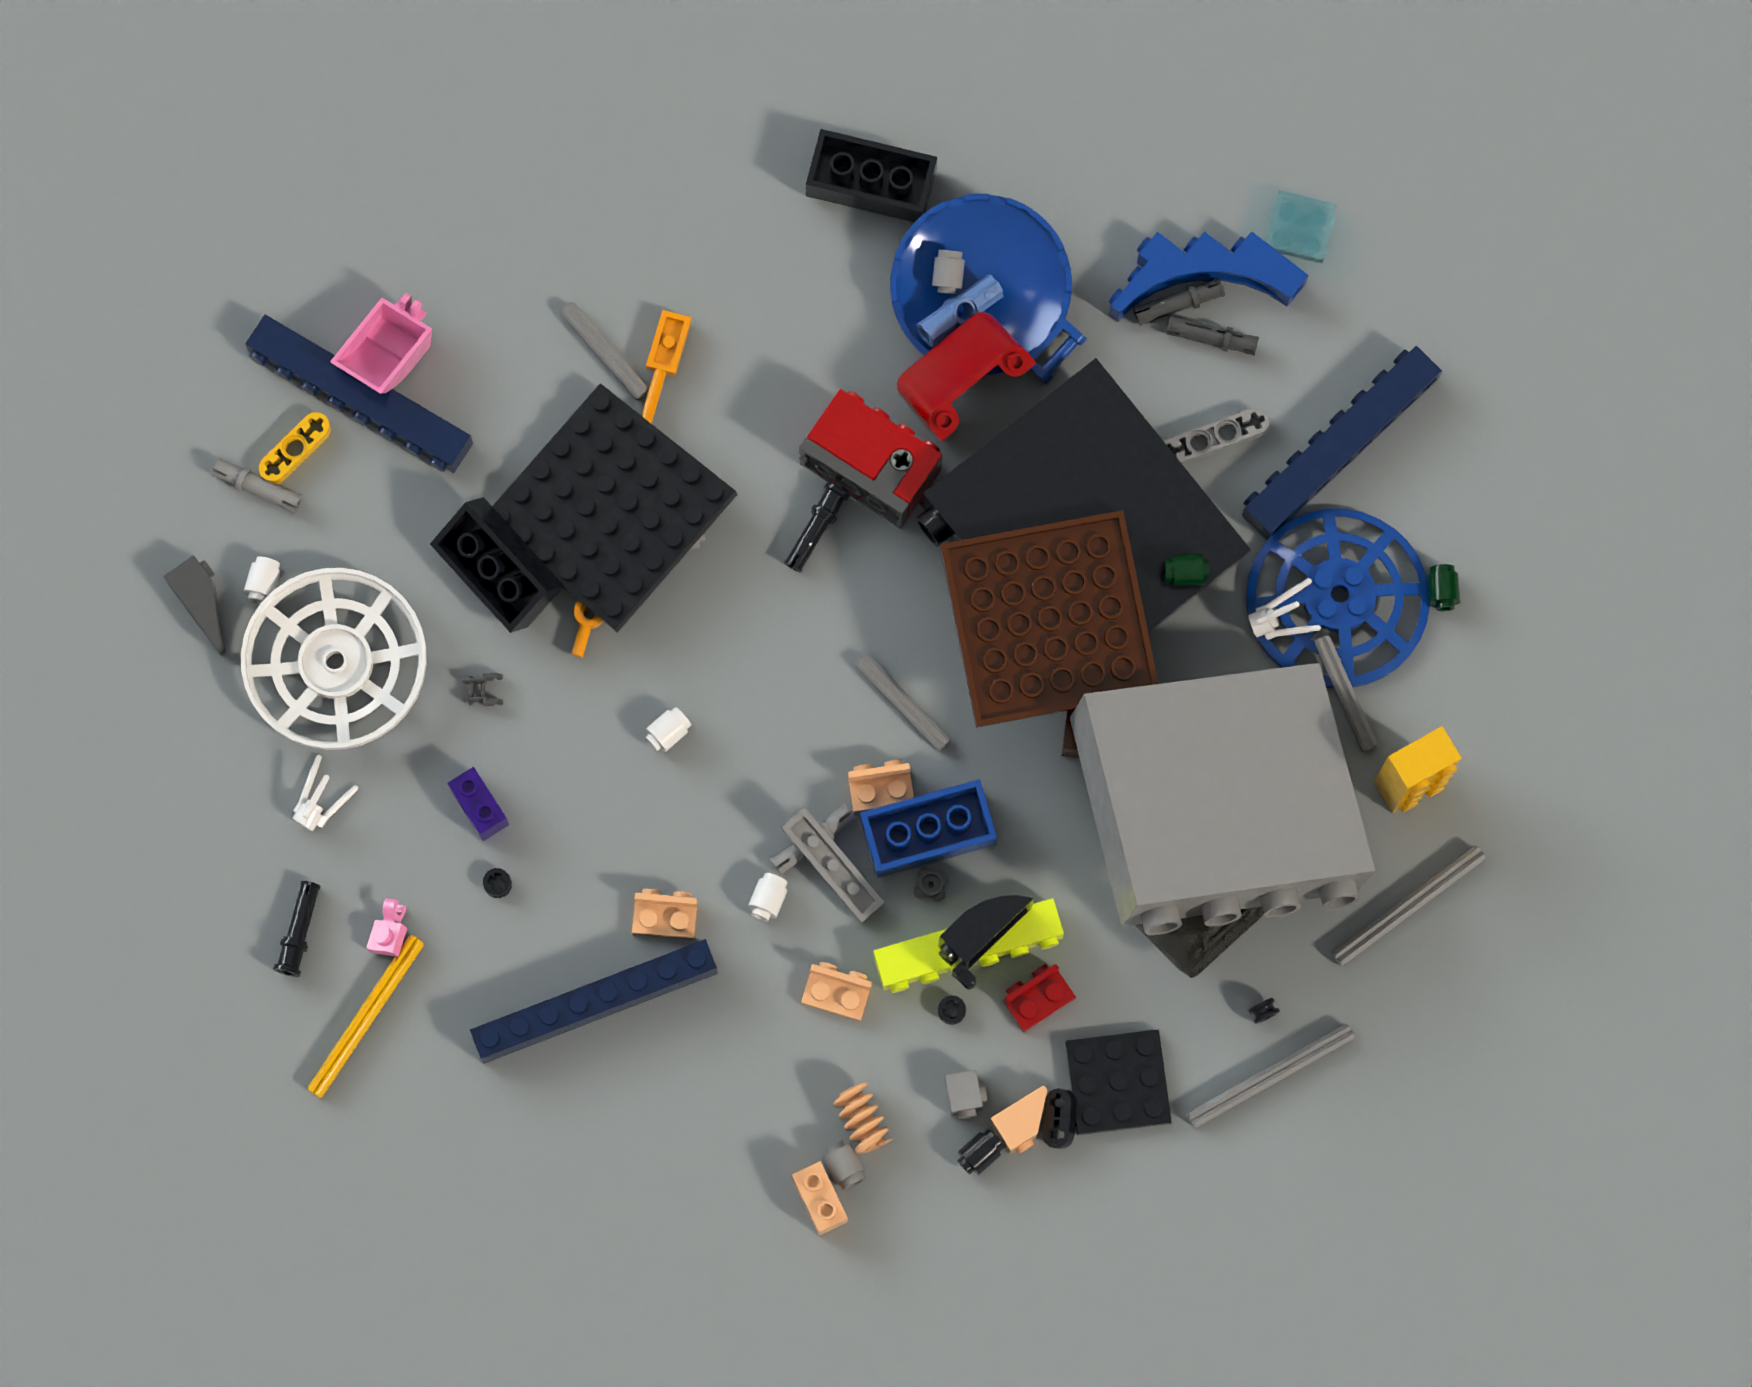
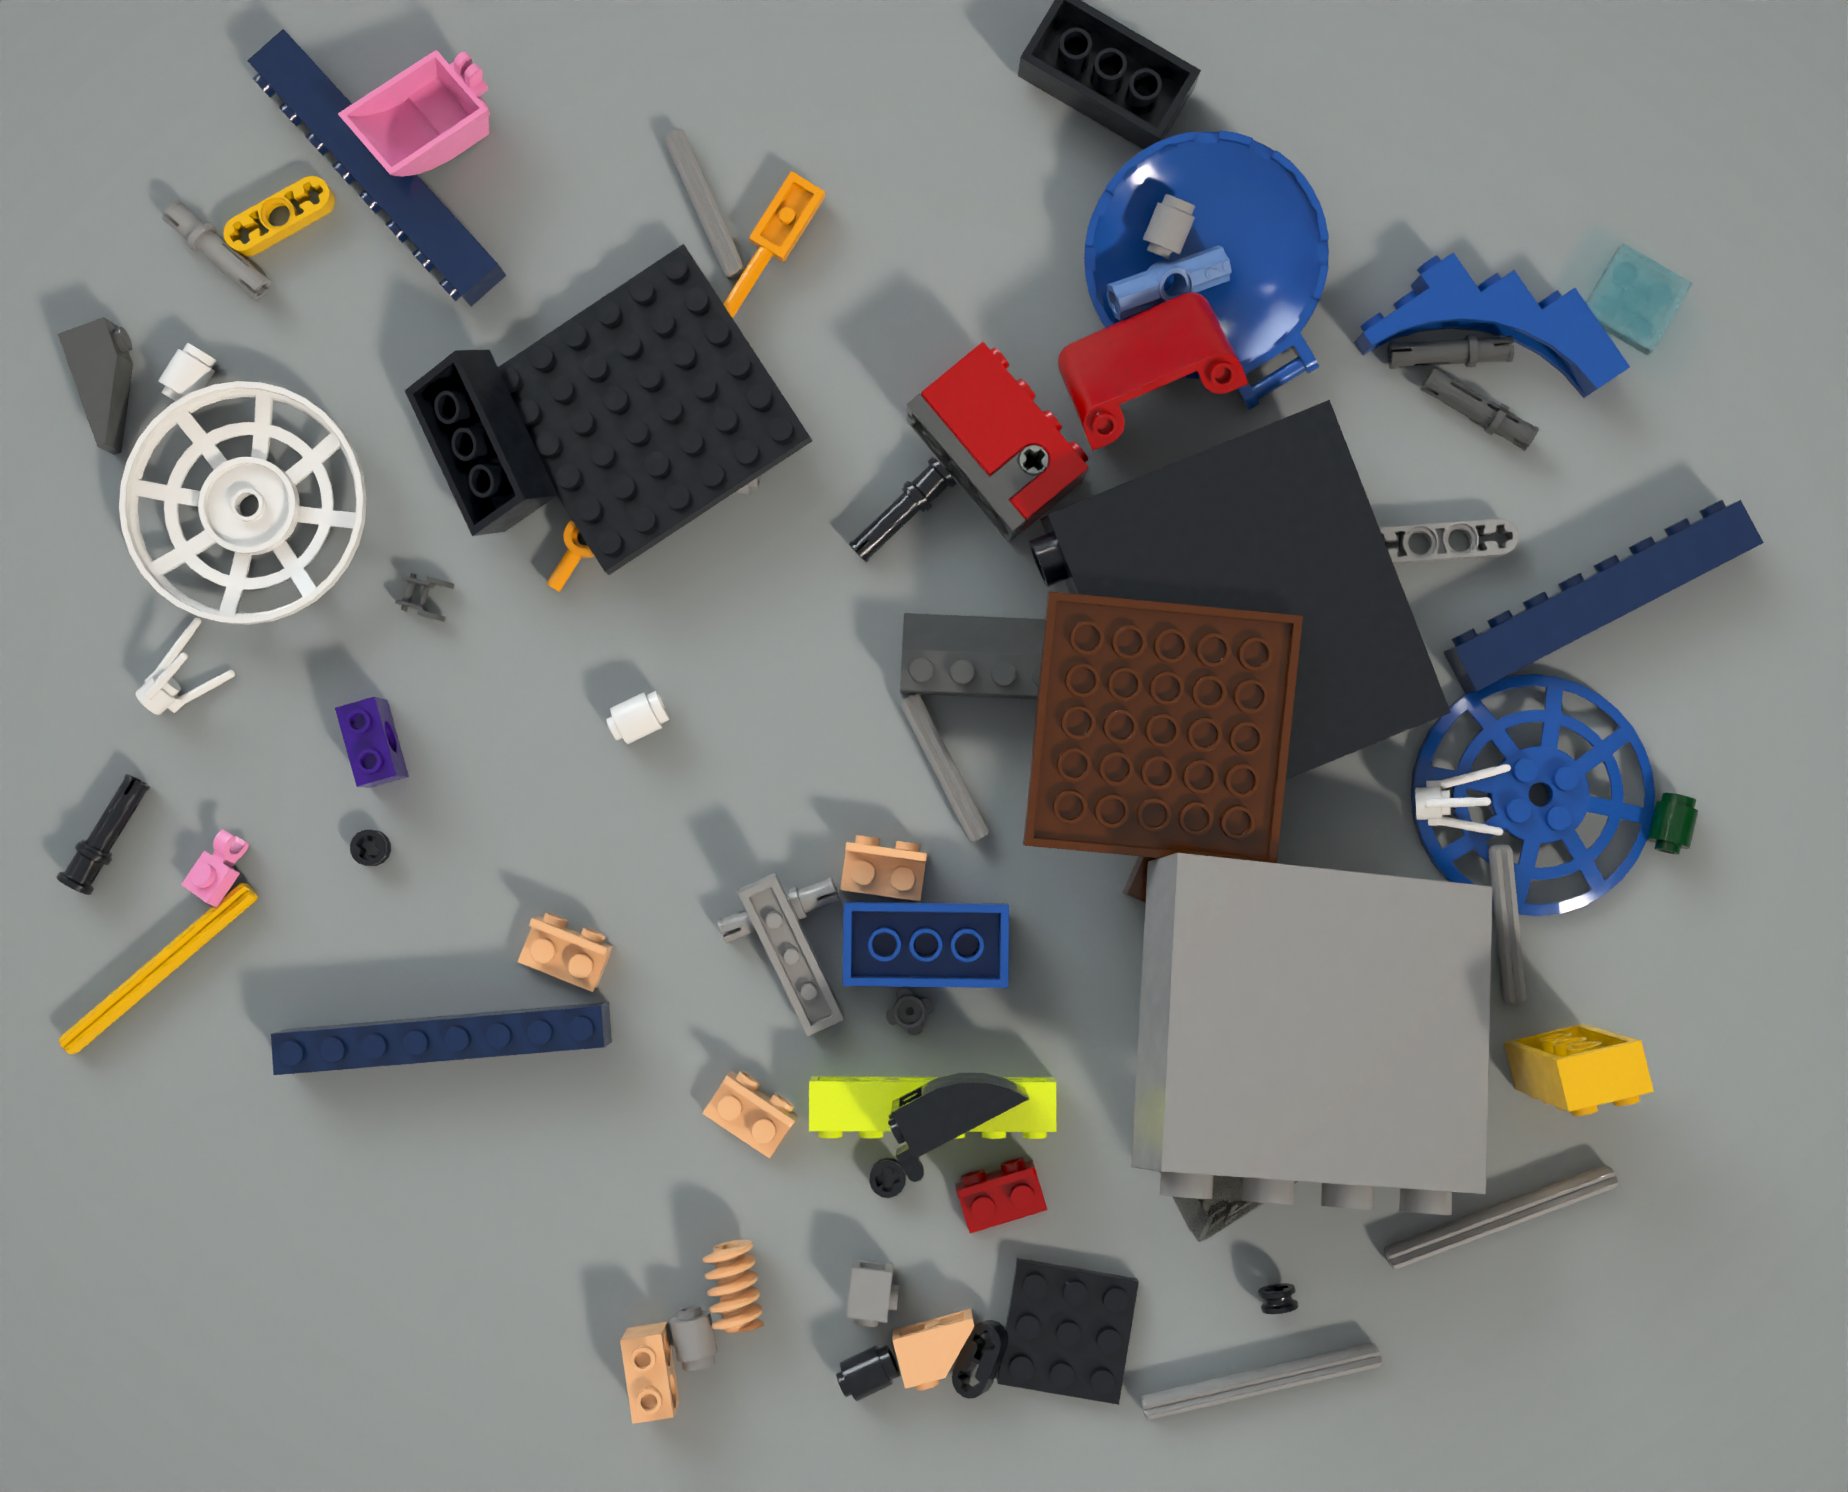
camera: 15 degrees right, 10 degrees up
white brick [748,873,788,922] -> none
dark green brick [1164,554,1210,586] -> none
none -> dark grey slope [900,613,1045,700]

